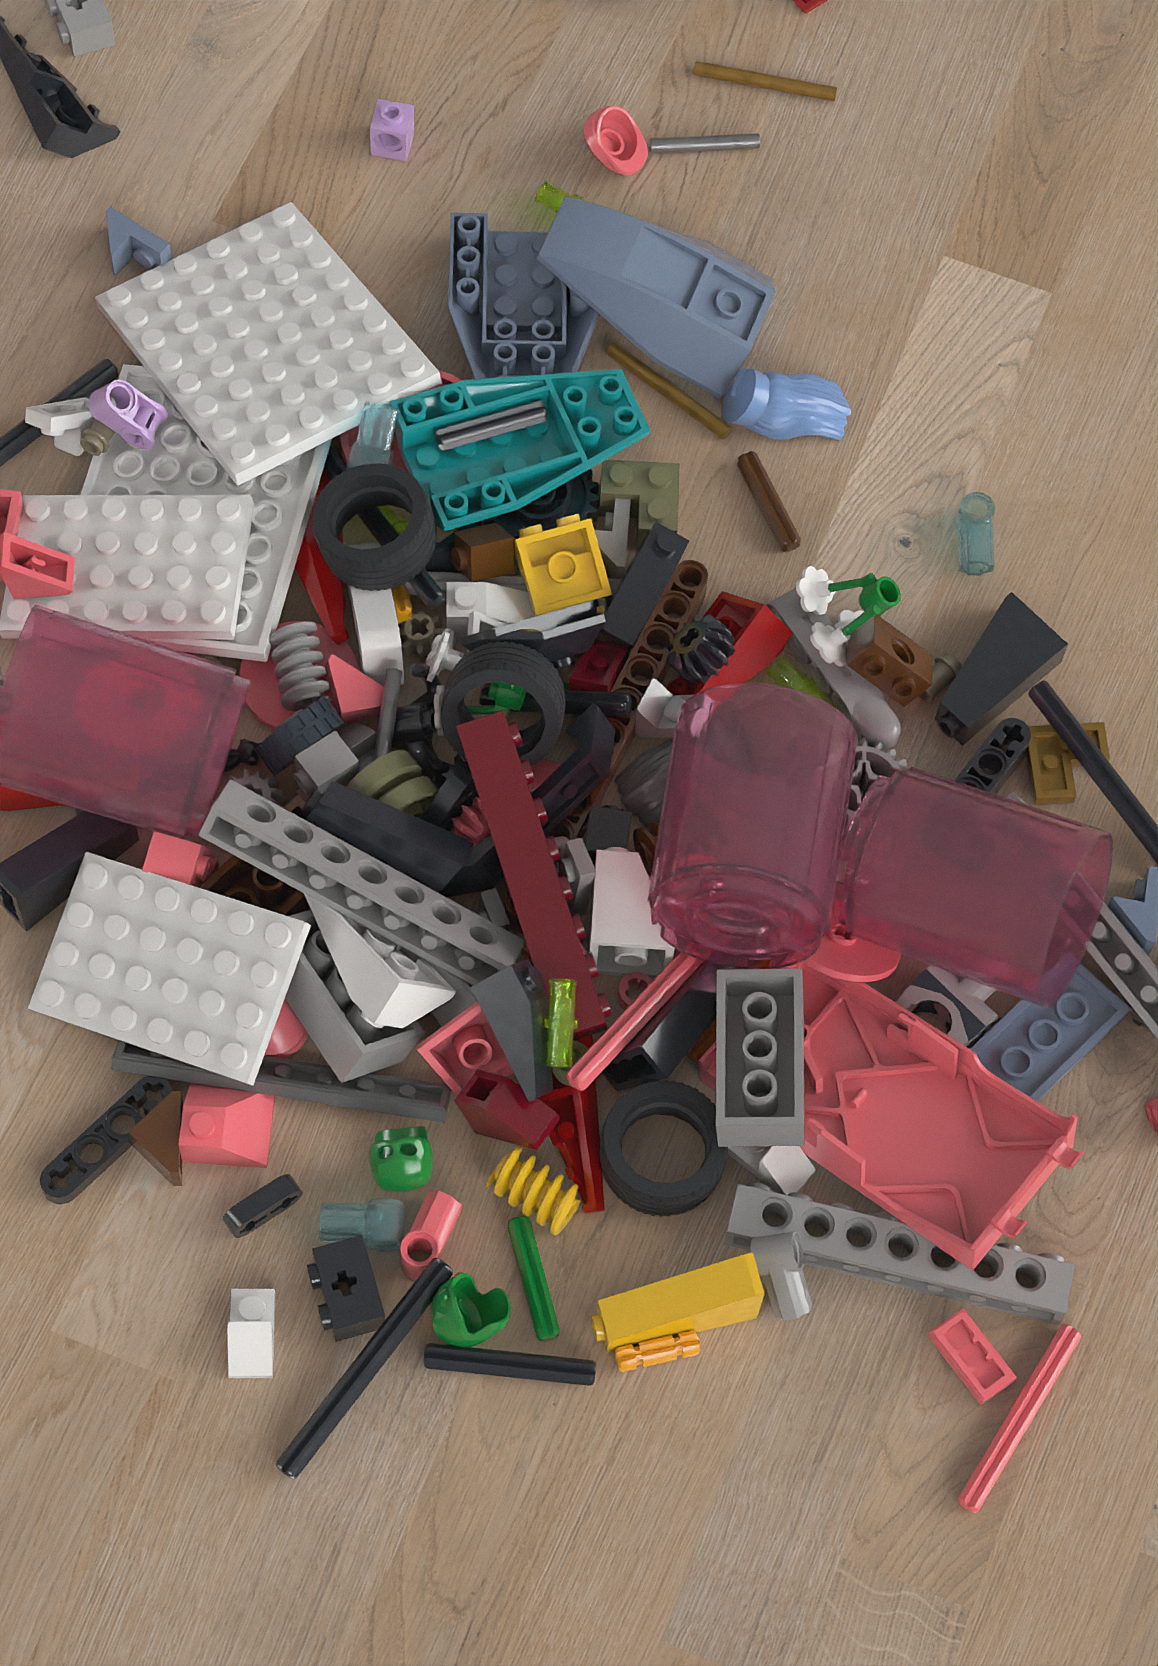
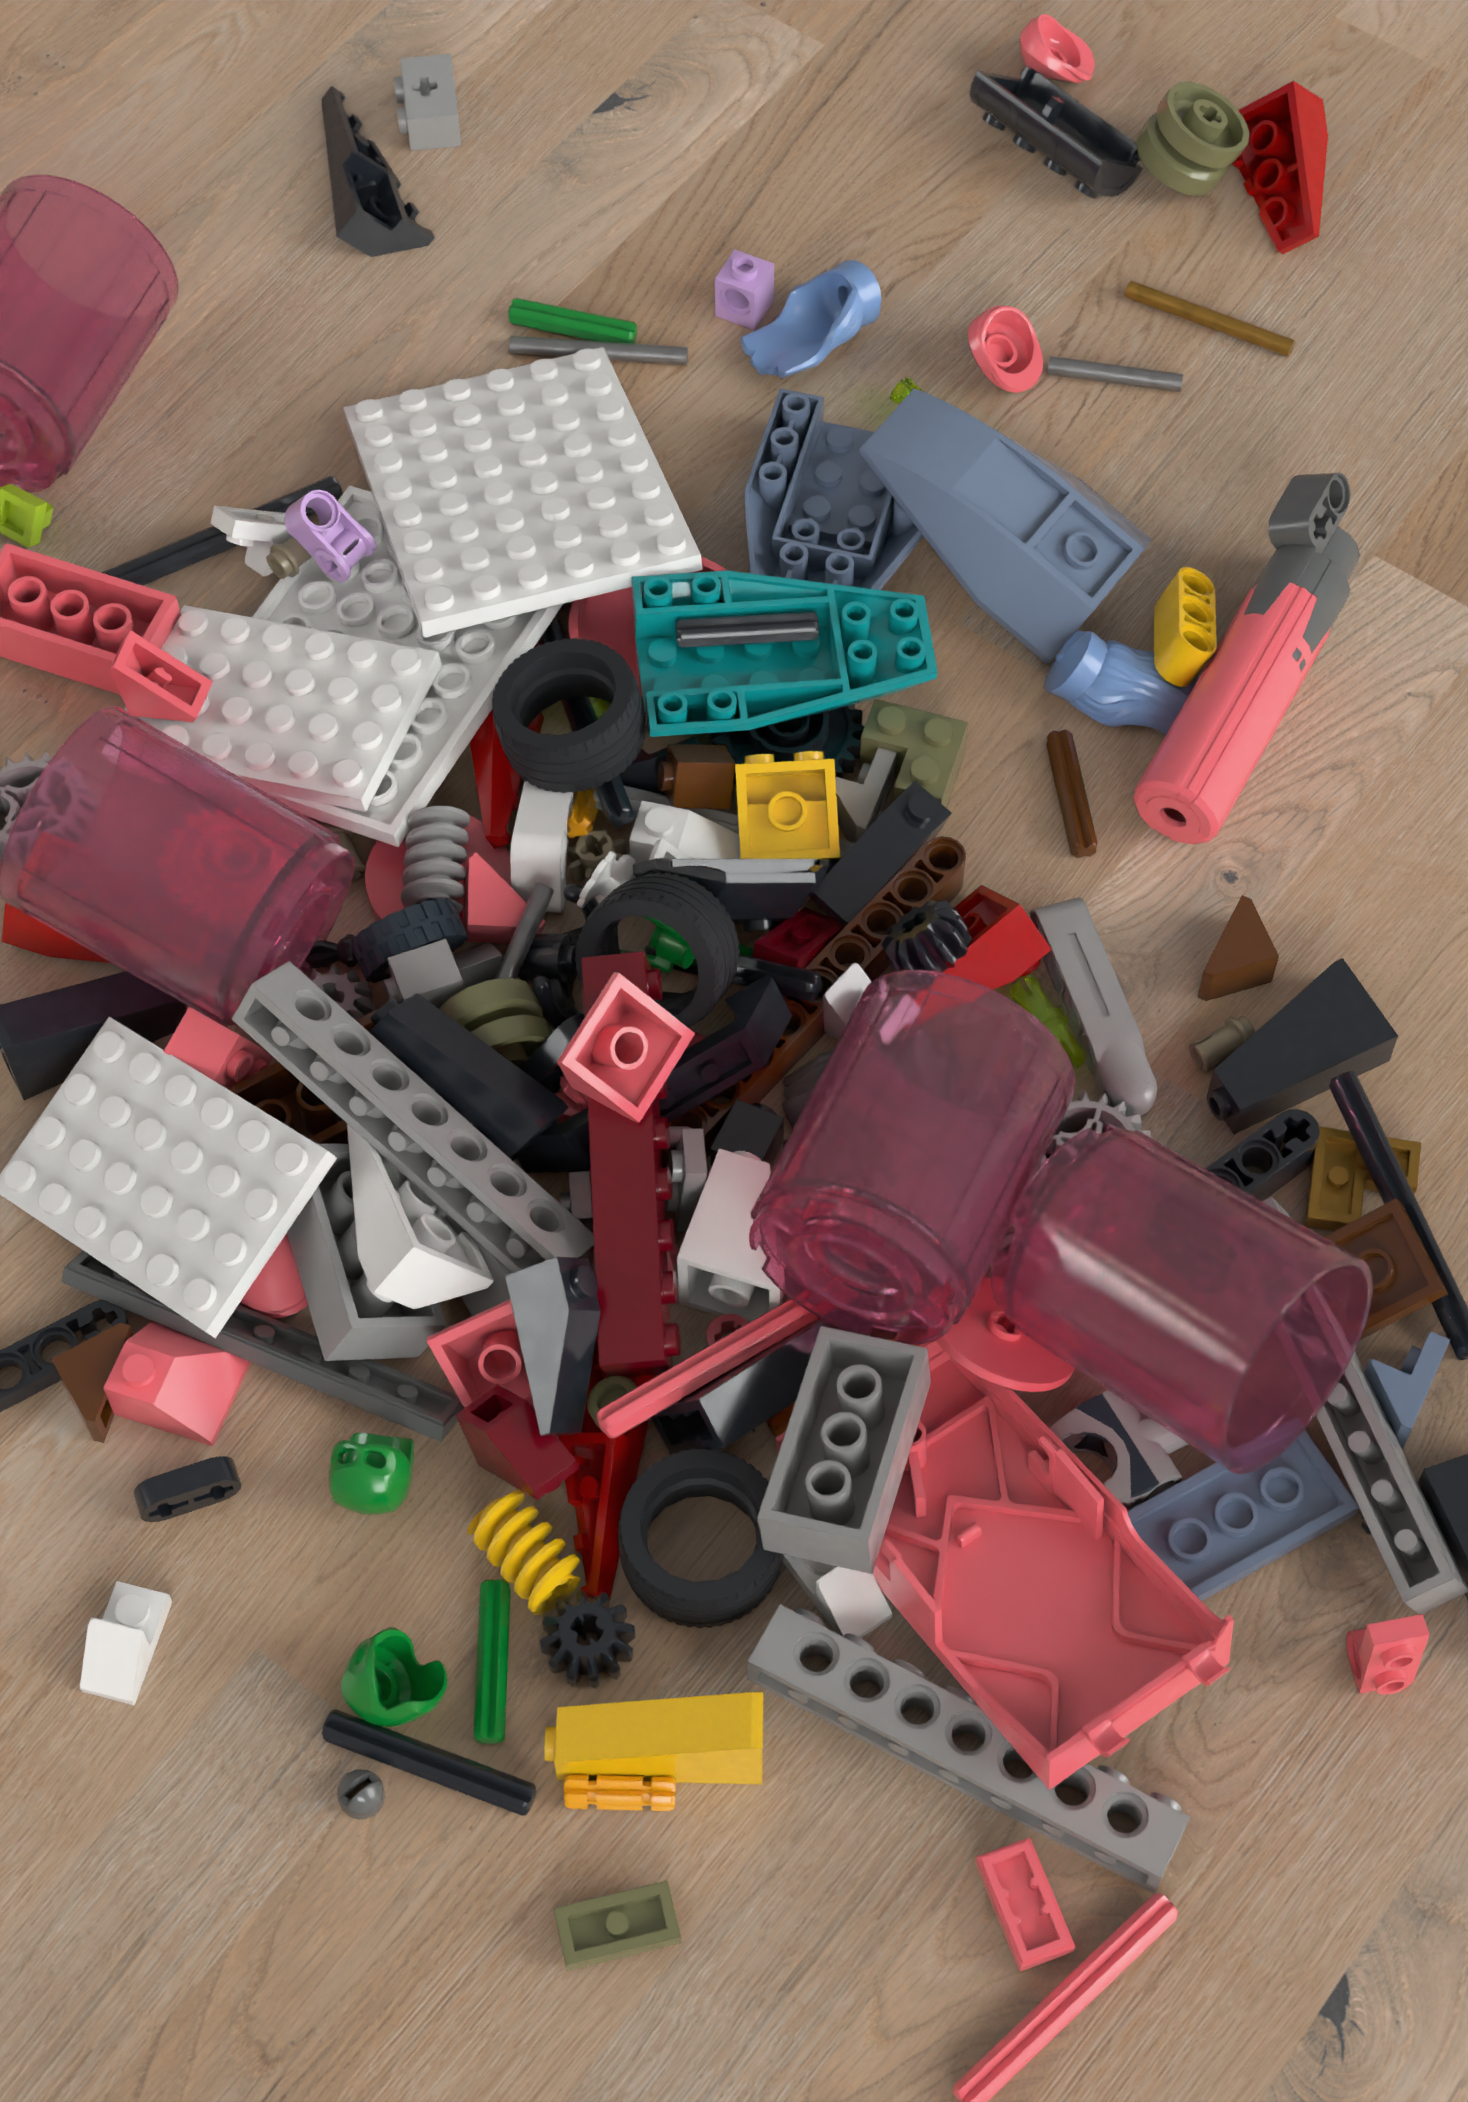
camera: 20 degrees right, 5 degrees down
sand blue slope [106,206,172,275] -> none
black axle [276,1257,453,1479] -> none
black brick [307,1235,385,1342] -> none
clear light blue piece [319,1198,406,1251] -> none
clear light blue piece [347,401,399,470] -> none
coral piece [400,1191,463,1281] -> none
clear neon green pin [544,978,578,1067] -> none
pearl gold bar [606,342,732,440] -> none
light grey piece [750,1231,812,1321] -> none
plant [796,566,901,667] -> none
reddish brown brick [846,615,932,707] -> none
clear light blue piece [954,492,995,576] -> none
none -> dark grey hinge [337,1769,385,1819]
none -> green axle [508,298,637,344]
none -> flat silver bar [509,336,688,365]
none -> black gear [540,1589,636,1689]
none -> olive plate [553,1880,681,1971]
none -> coral slope [557,972,695,1123]
none -> medium blue hair [741,260,881,378]
none -> coral piece [1133,473,1360,844]
none -> yellow beam [1154,567,1217,687]
none -> reddish brown slope [1197,895,1279,1001]
none -> reddish brown plate [1305,1198,1448,1344]

